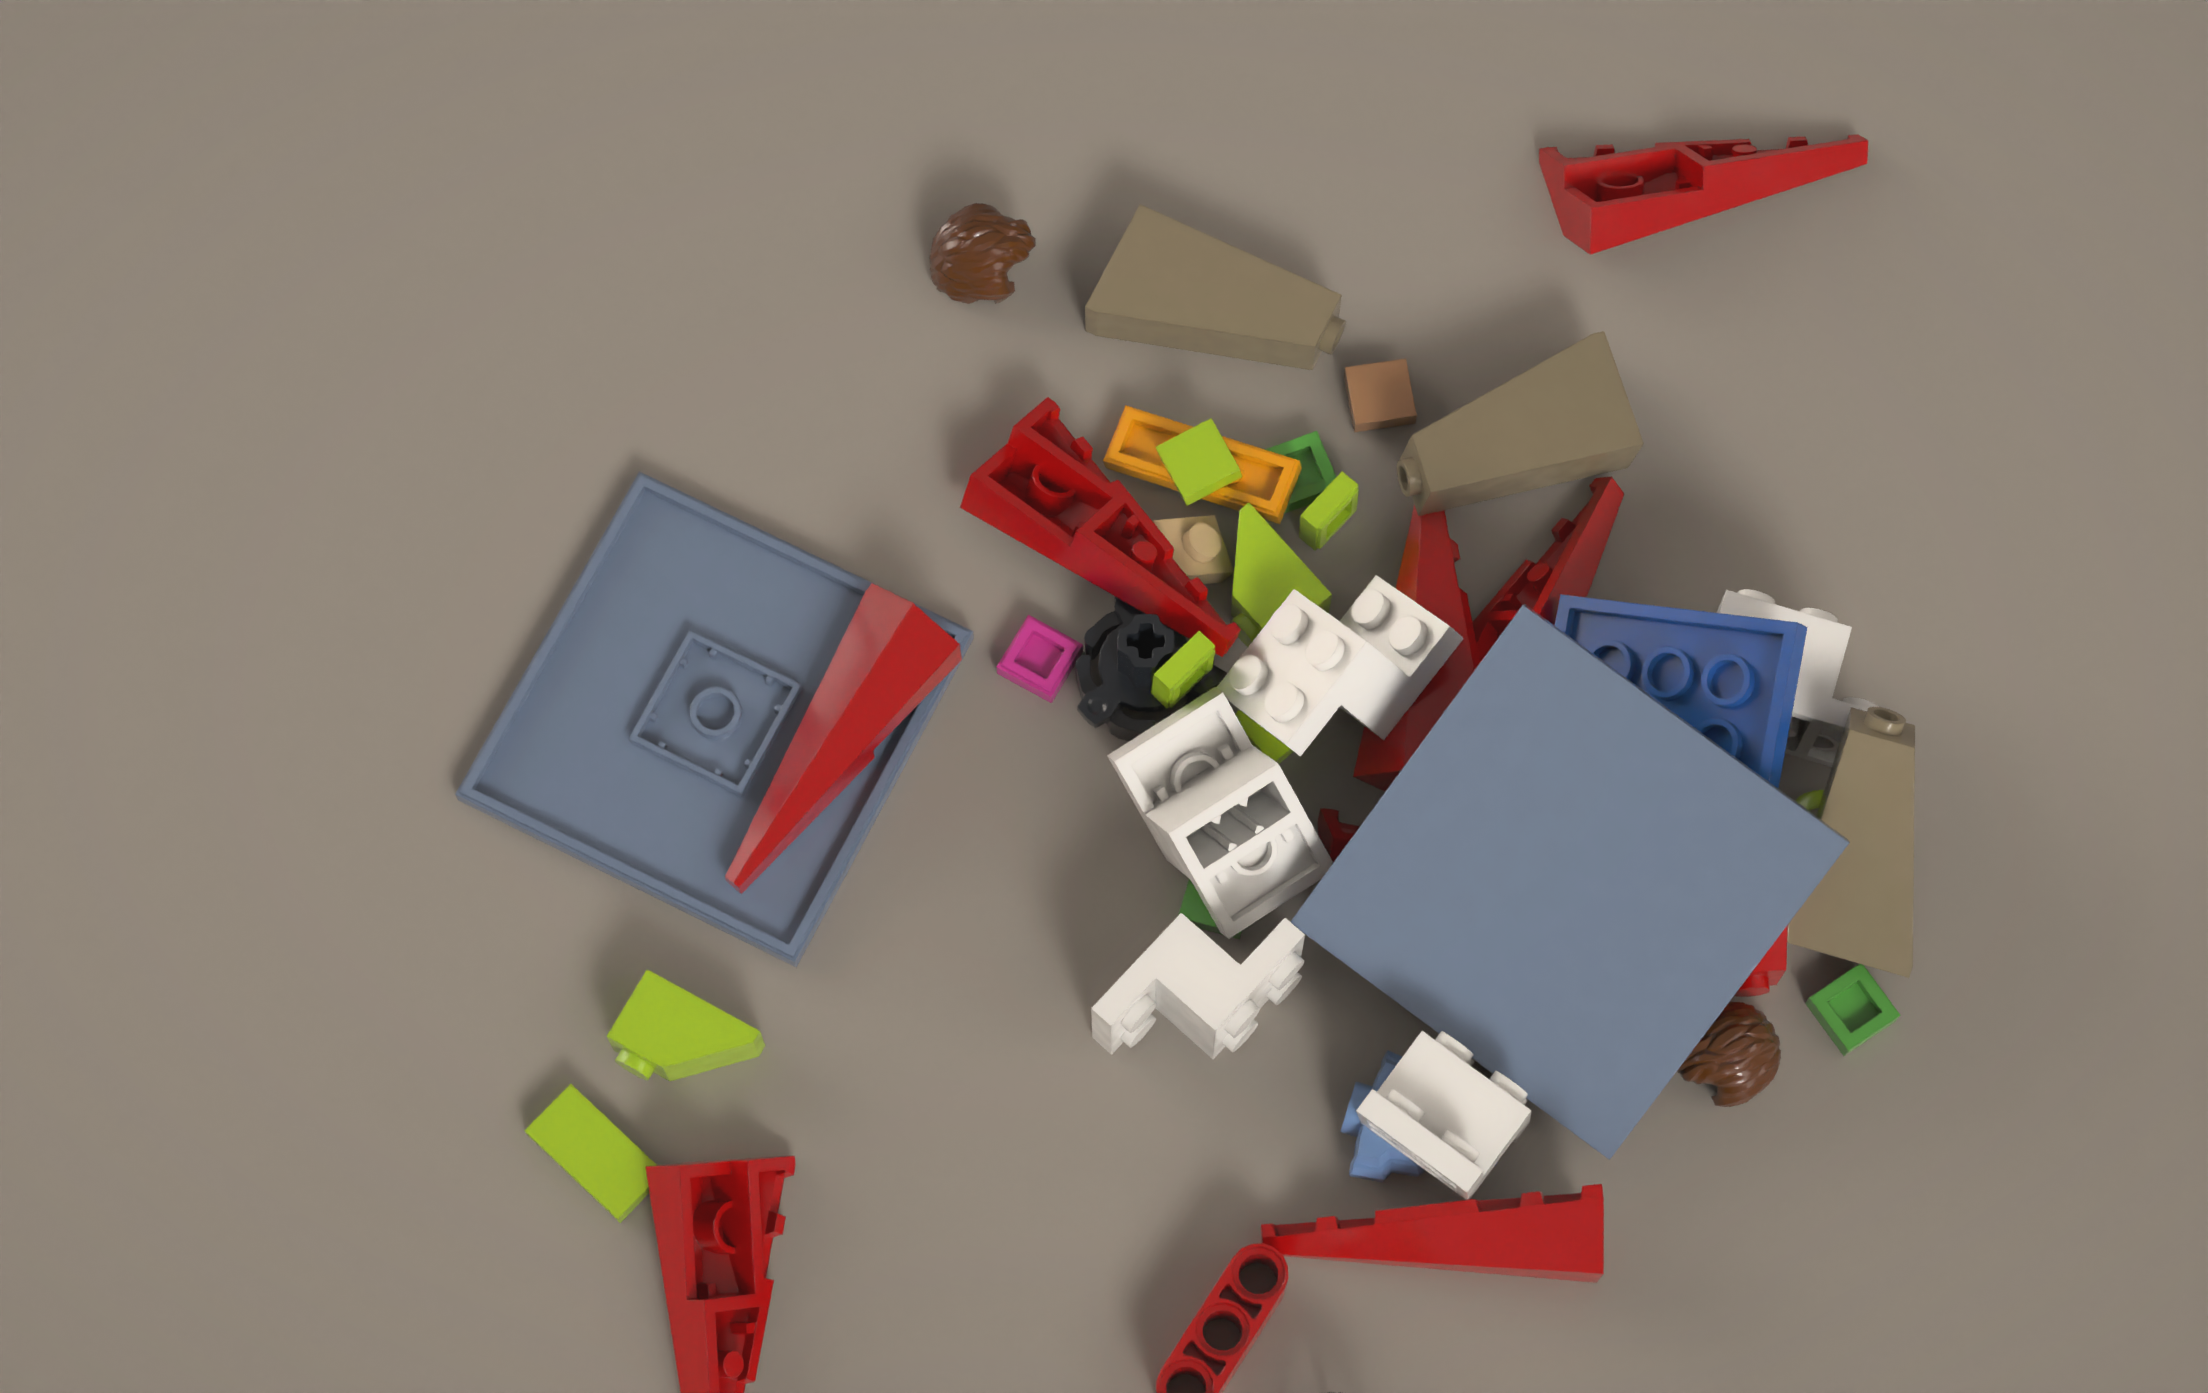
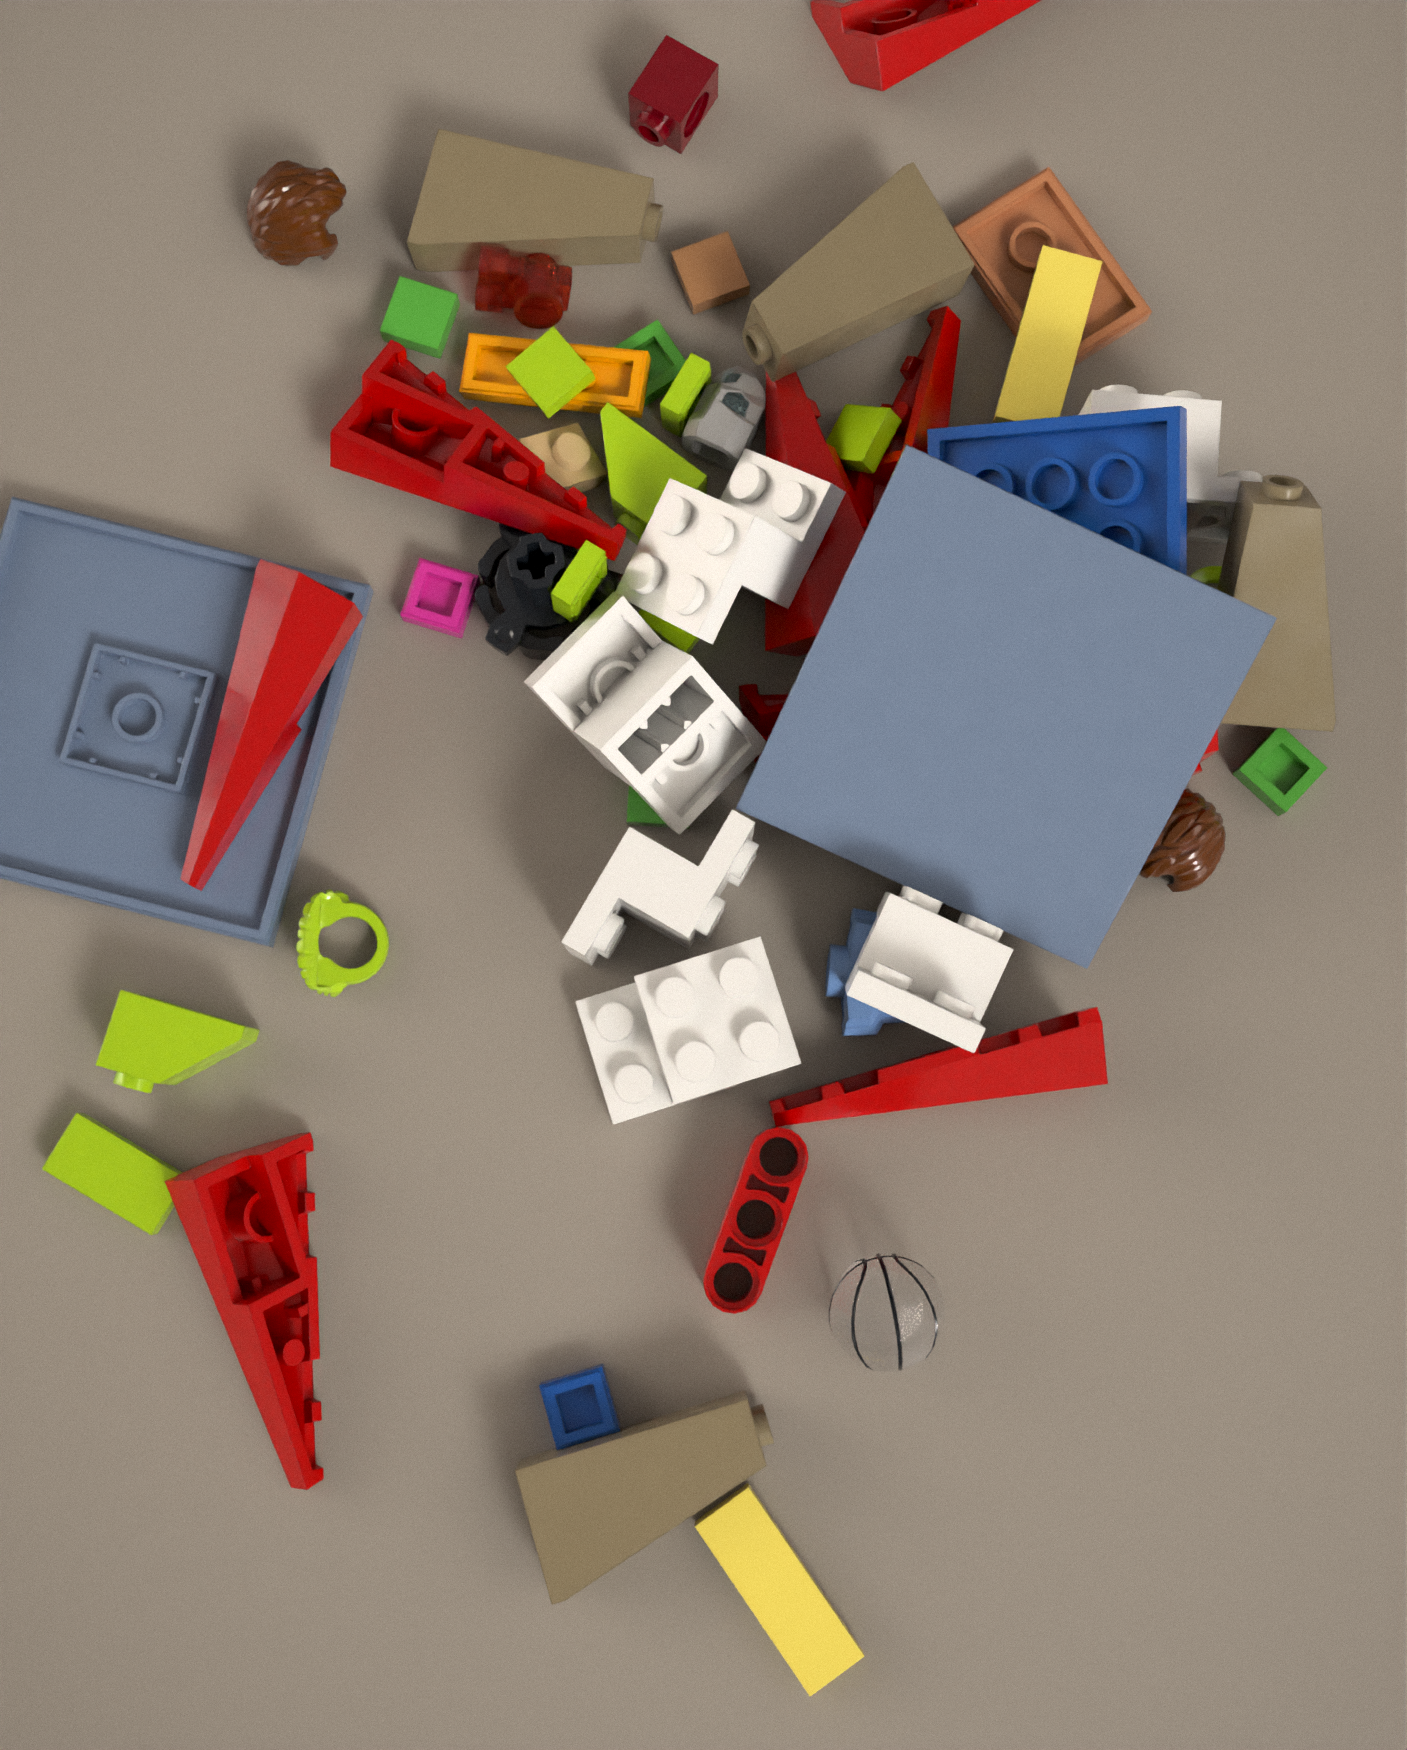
camera: 15 degrees left, 10 degrees up
none -> lime piece [296,889,389,997]
none -> bright green tile [380,276,460,359]
none -> clear red plate [475,245,572,329]
none -> white bracket [575,936,802,1125]
none -> dark red brick [628,35,719,154]
none -> light grey rock [682,366,766,471]
none -> lime tile [826,404,902,474]
none -> nougat tile [953,167,1152,366]
none -> light yellow tile [992,245,1103,423]

